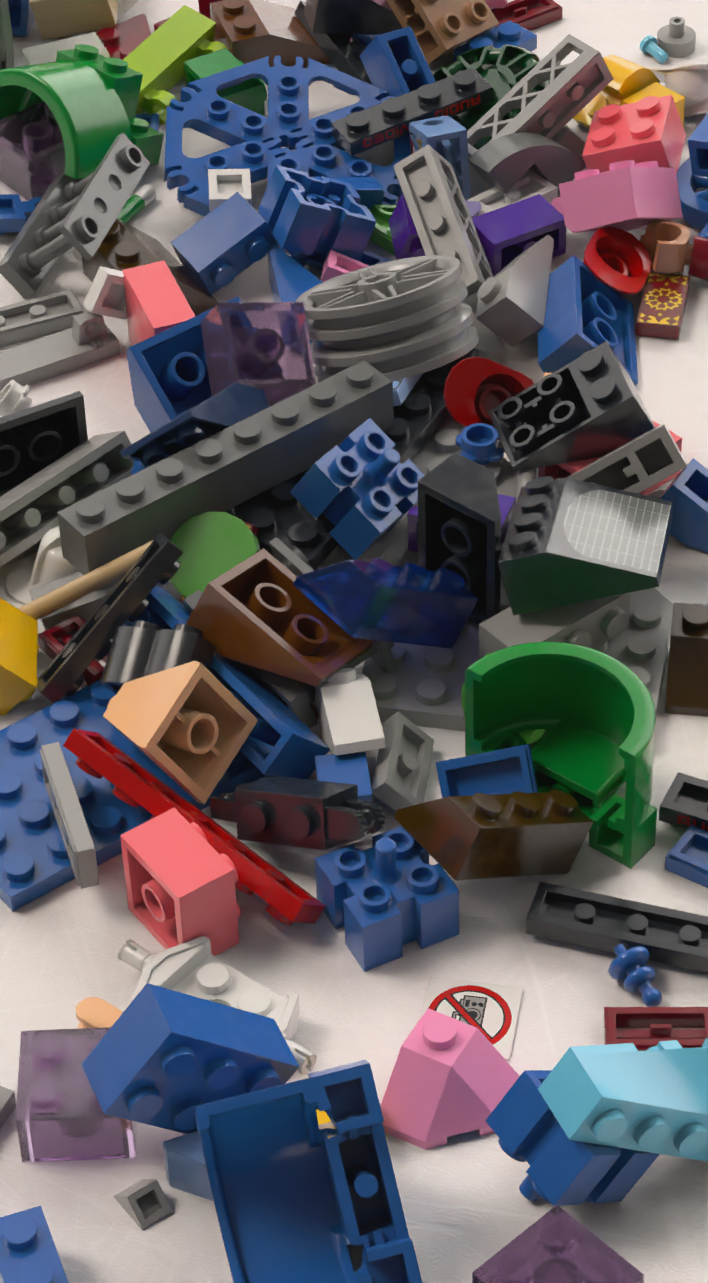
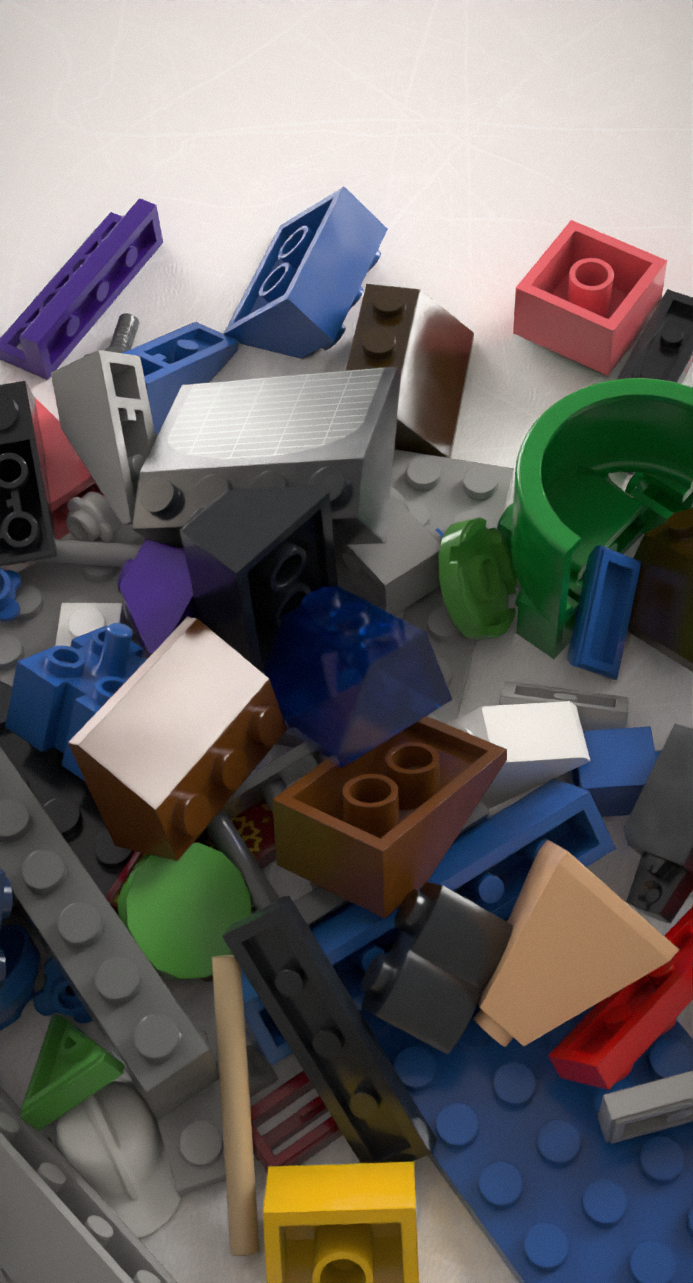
camera: 85 degrees left, 15 degrees up
none -> slope [68,617,287,861]

